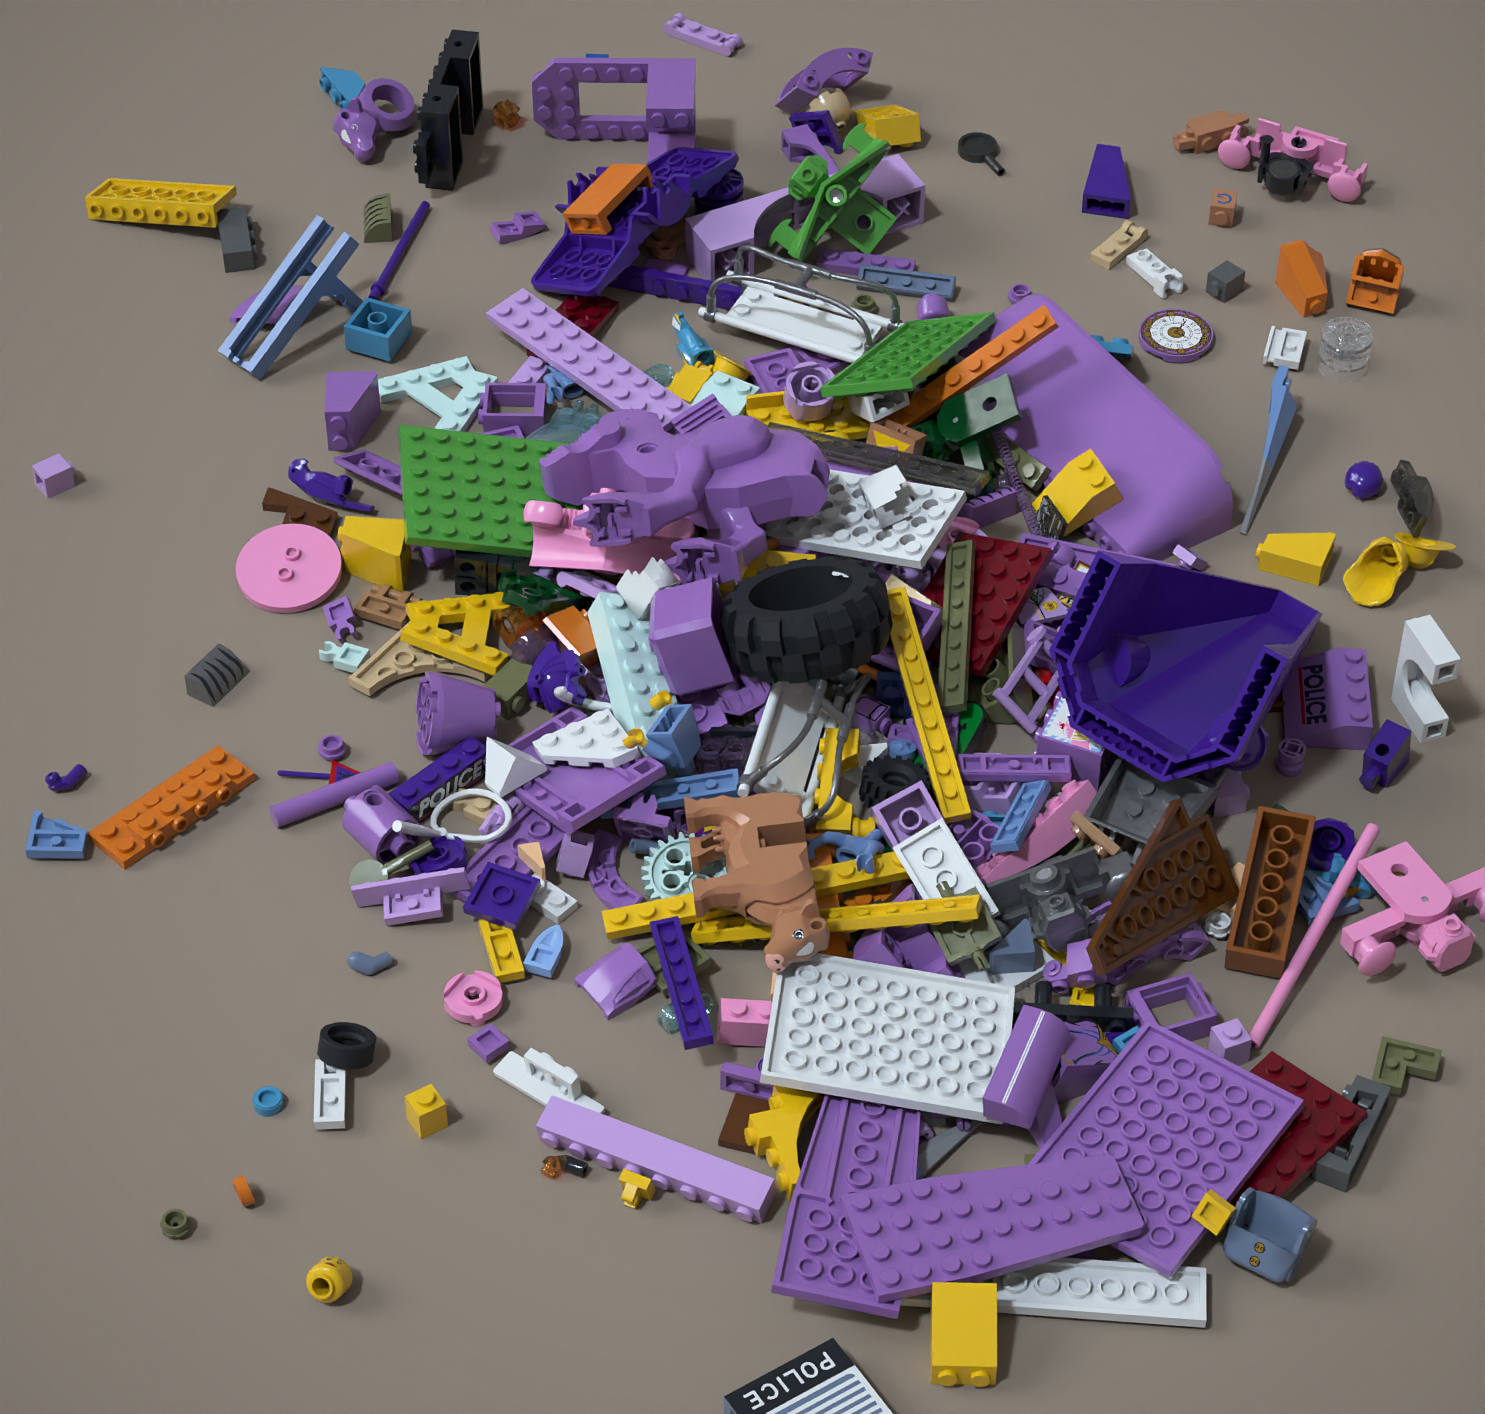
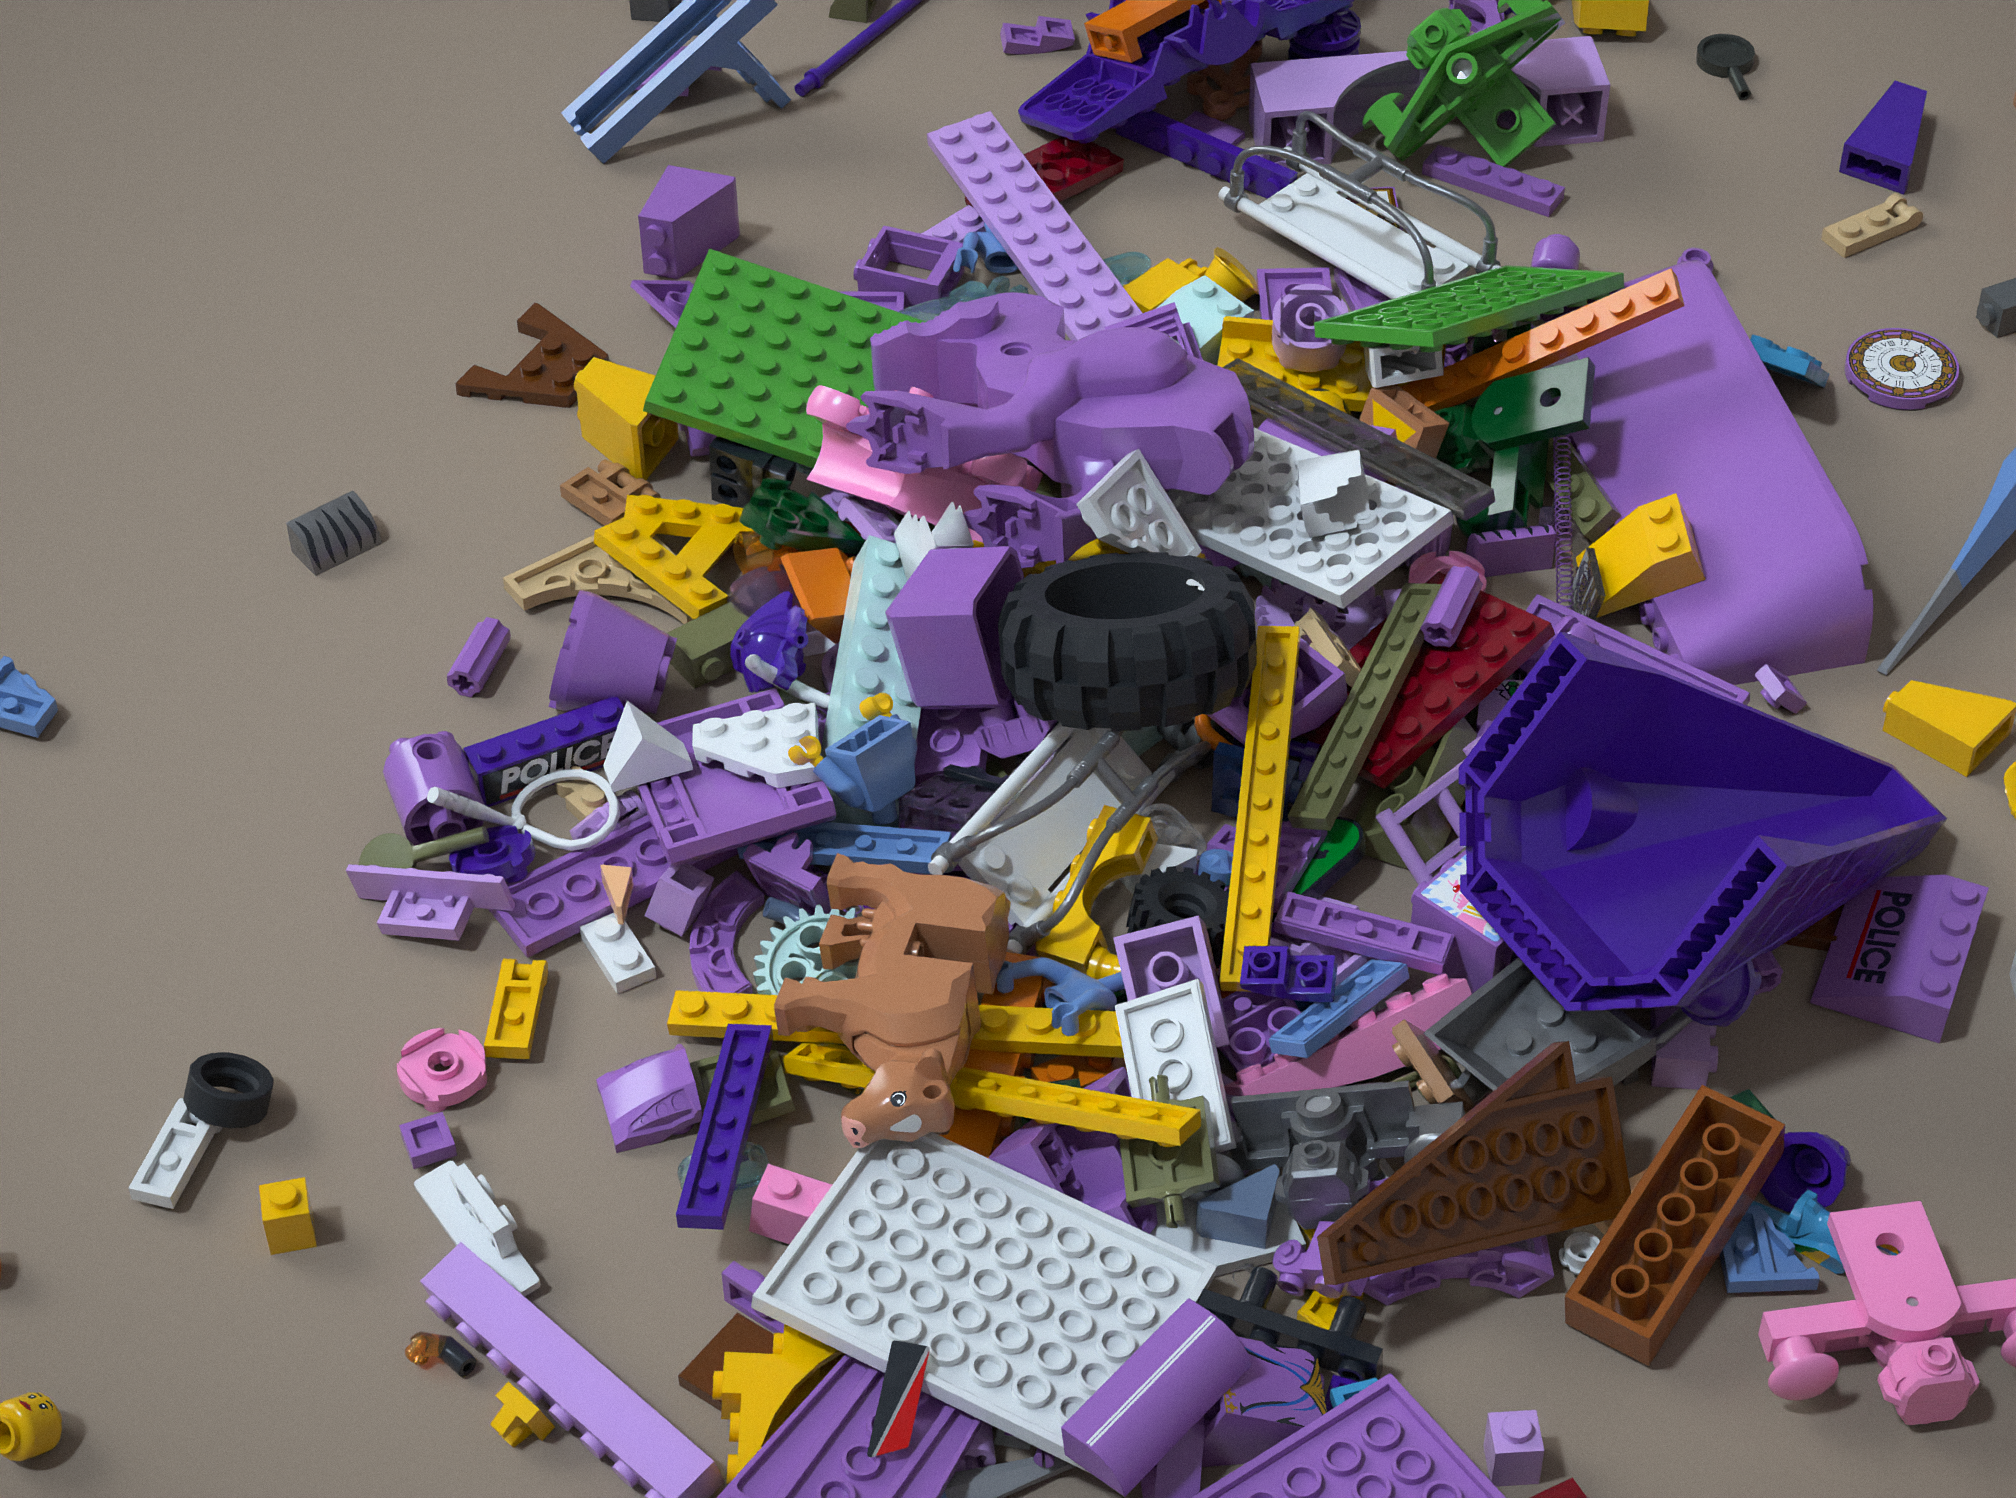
camera: 20 degrees right, 0 degrees up
lavender brick [32,453,75,498] -> none
dark purple arm [45,764,87,792] -> none
orange plate [88,745,255,870] -> none
bright pink plate [236,524,342,613] -> none
dark azure tile [252,1086,284,1117] -> none
medium lavender piece [269,762,400,828] -> none
dark purple piece [277,760,361,784] -> none
dark purple animal [288,458,375,511] -> none
medium lavender plate [318,734,346,760] -> none
light aqua plate [319,641,370,673] -> none
medium lavender plate [323,596,358,645] -> none
dark azure brick [344,297,412,362] -> none
sand blue arm [347,951,393,975] -> none
light aqua plate [378,356,498,432] -> none
dark purple plate [463,862,541,931] -> none
light blue plate [523,924,563,978] -> none
dark azure animal [672,312,714,366] -> none
medium lavender brick [851,694,892,742] -> none
olive plate [852,294,876,313] -> none
sand blue tile [856,264,956,302] -> none
medium lavender window [1124,972,1218,1041] -> none
white plate [1126,249,1184,299] -> none
bright pink piece [1249,823,1380,1050] -> none
medium lavender wheel [1276,738,1306,777] -> none
dark purple torso [1359,719,1411,789] -> none
none -> medium lavender axle [447,617,511,698]
none -> sticker [867,1340,930,1458]
none -> white plate [1076,449,1202,557]
none -> dark purple slope [1240,946,1338,1002]
none -> medium lavender axle [1420,566,1483,647]

